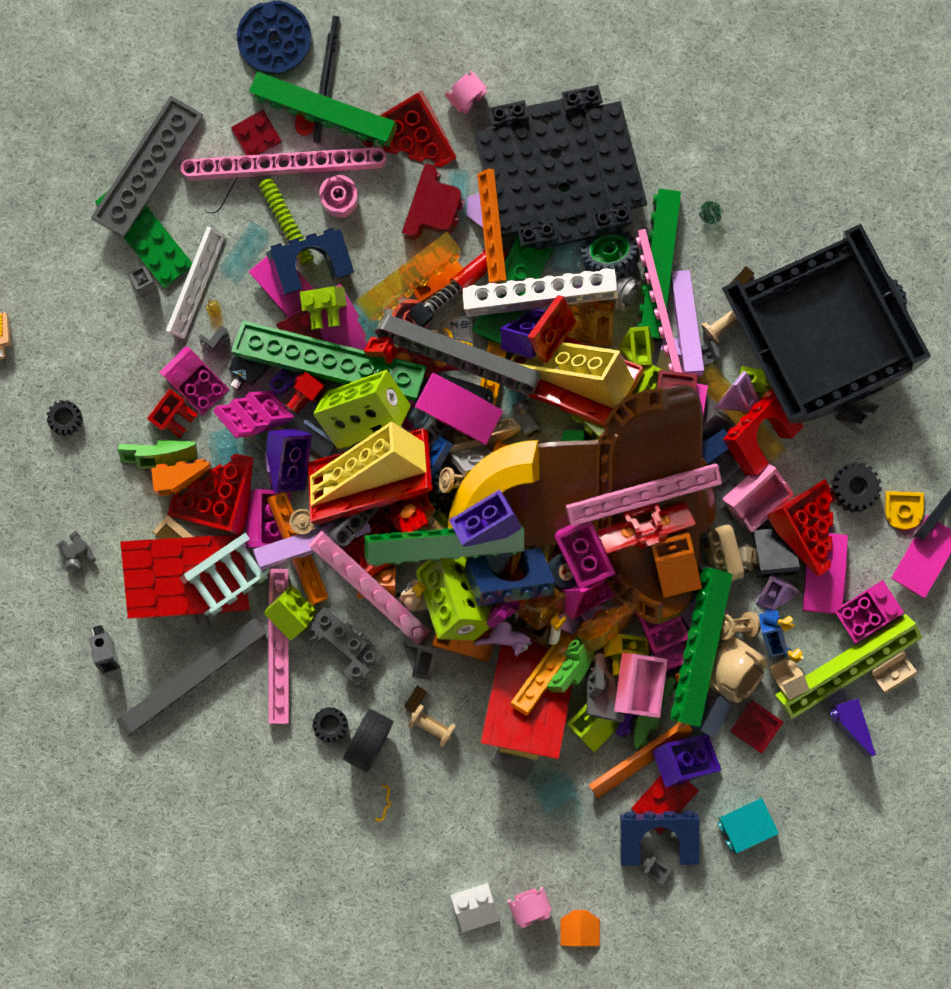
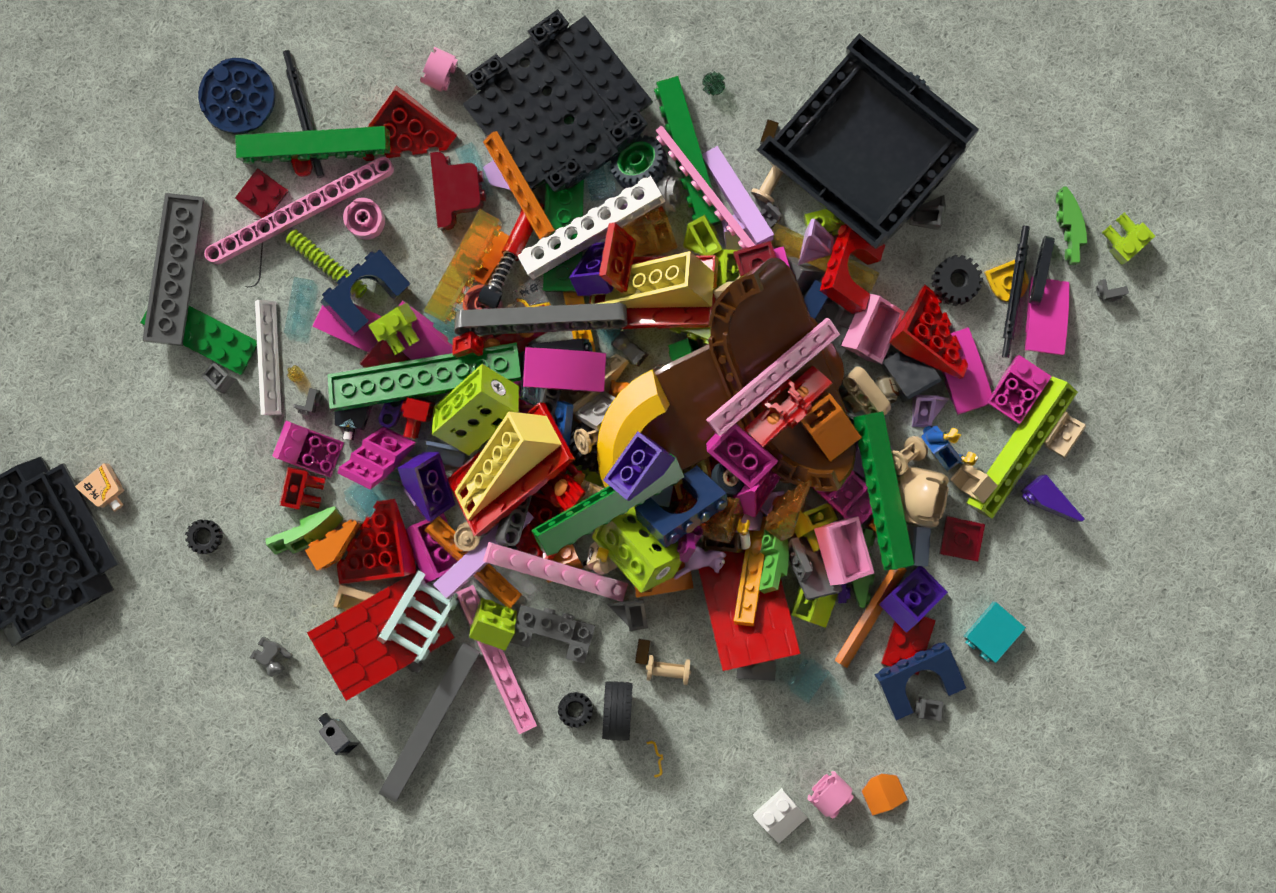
camera: 20 degrees left, 5 degrees up
none -> black axle [1002,225,1030,358]

